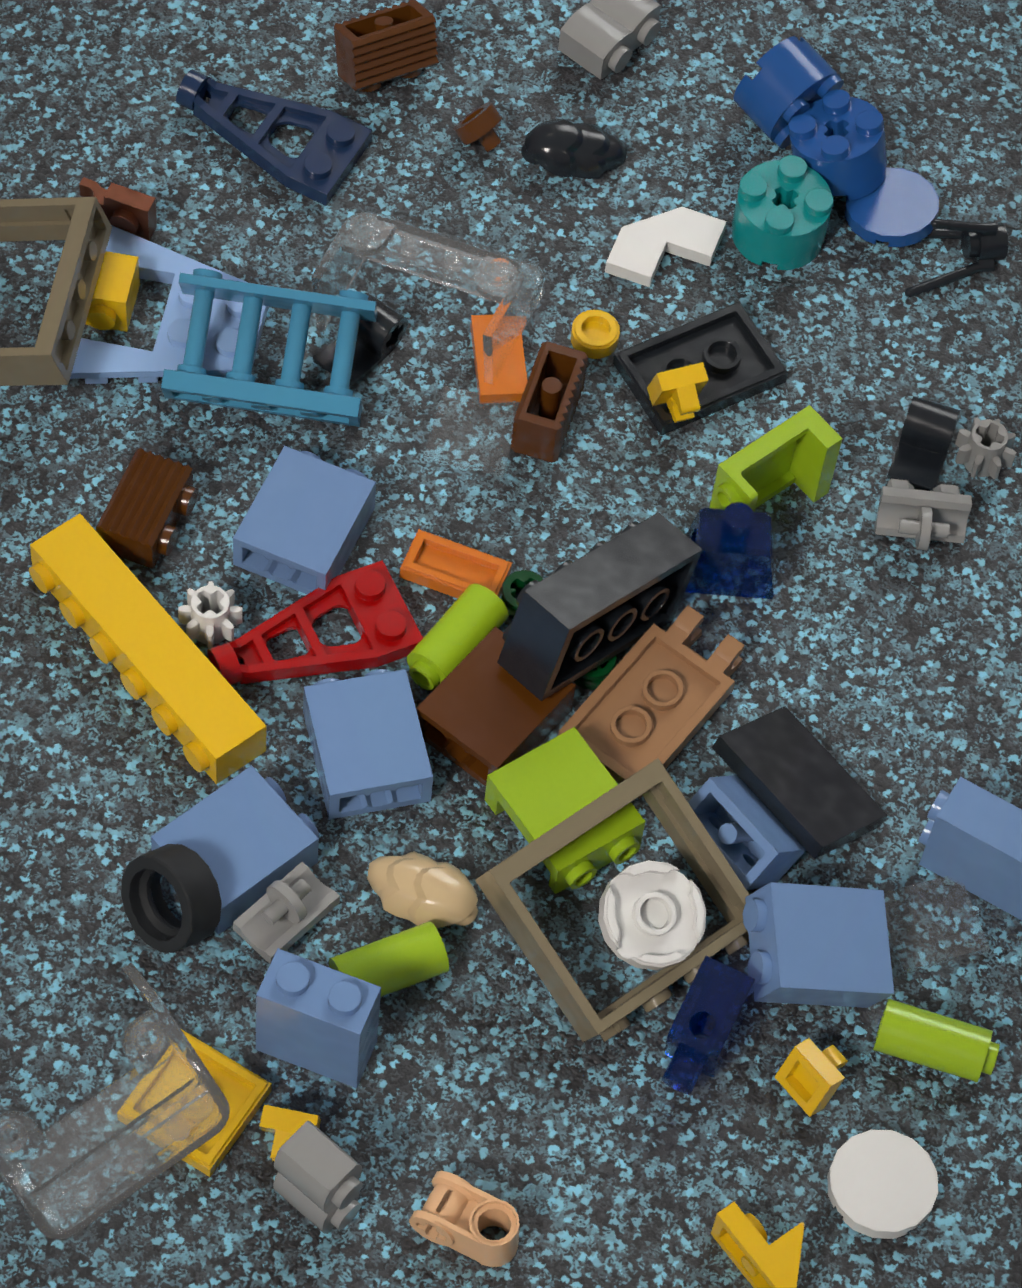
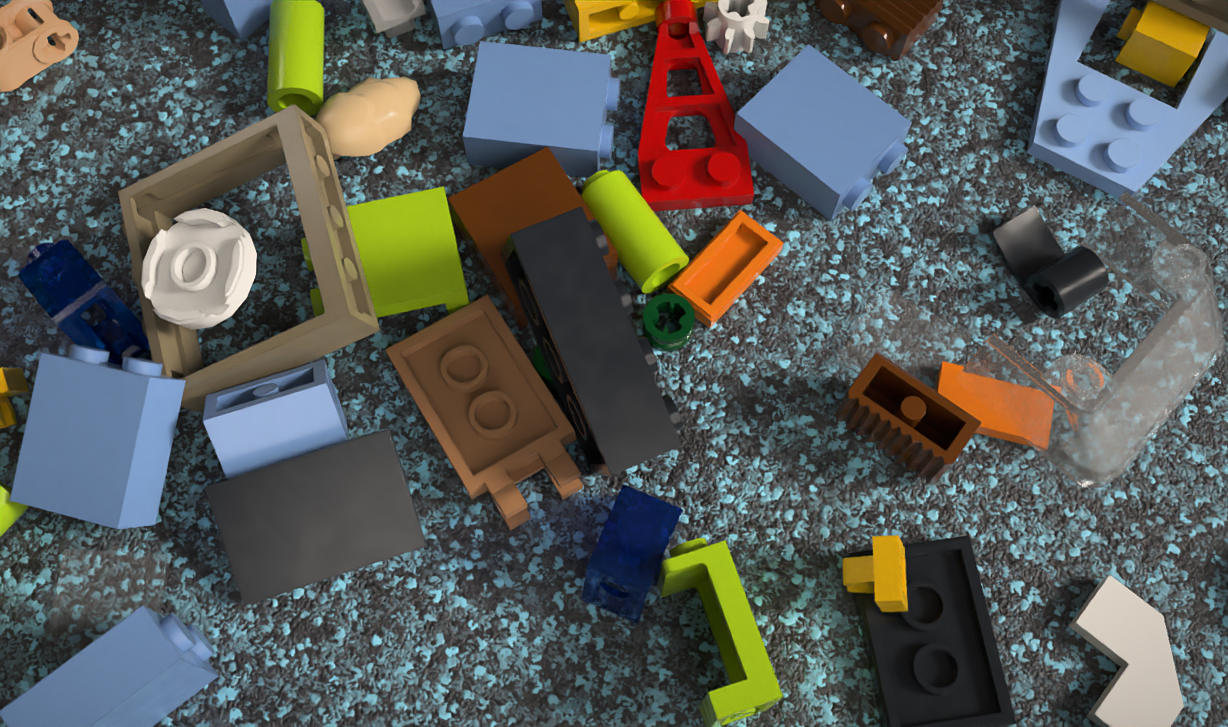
camera: 115 degrees right, 10 degrees up
dark azure fence [161,268,377,427] -> none
yellow tile [570,310,620,359] -> none

